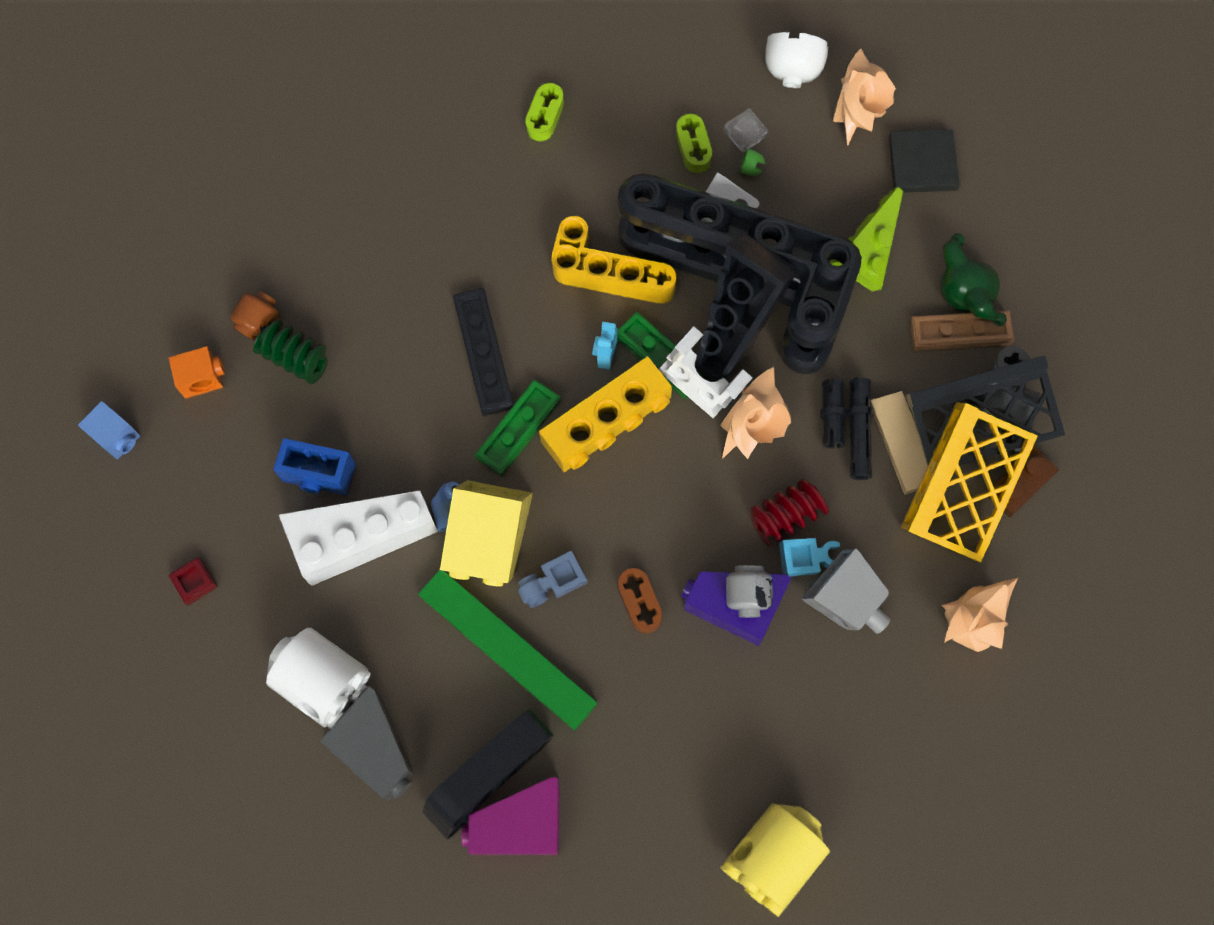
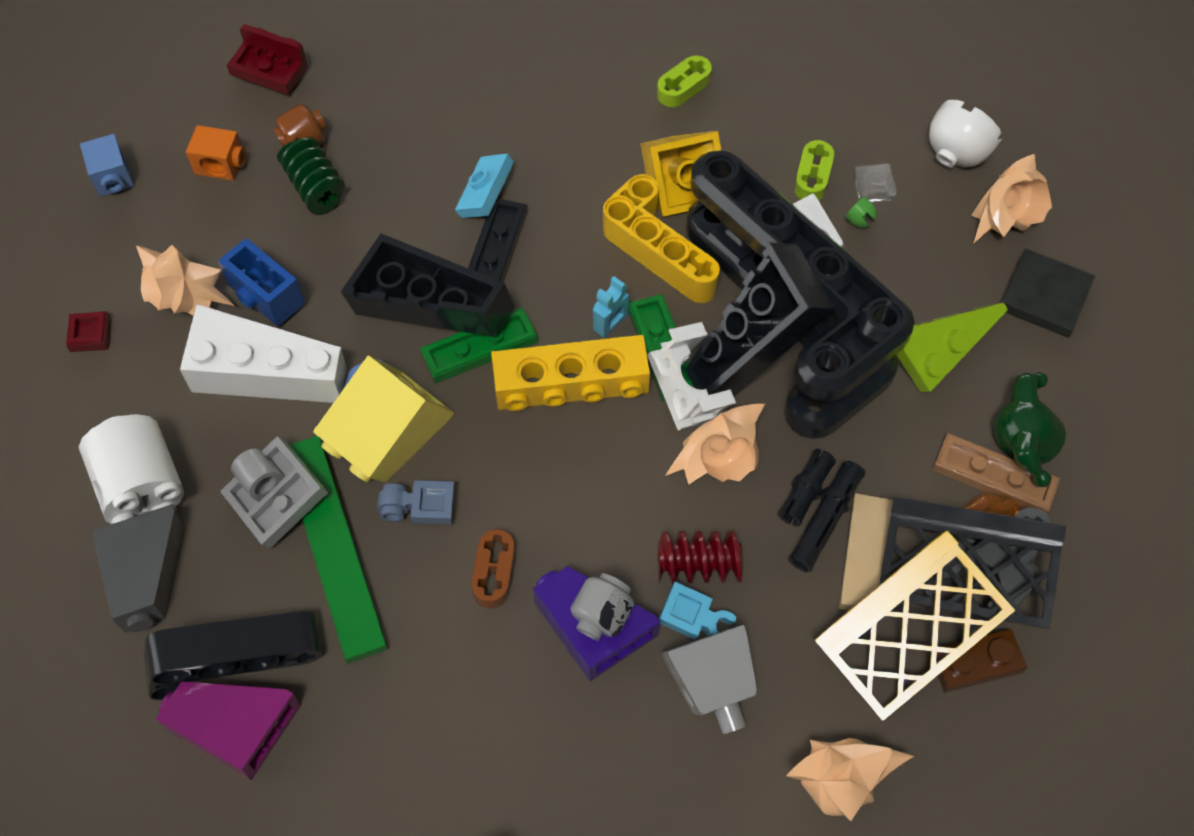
camera: 25 degrees right, 10 degrees down
none -> light nougat hair [136,245,234,316]
none -> light grey plate [220,436,328,549]
none -> dark red bracket [226,24,308,95]
none -> black wedge [341,233,515,337]
none -> medium azure plate [455,153,514,218]
none -> yellow slope [640,131,721,217]
none -> clear orange arm [962,492,1021,517]

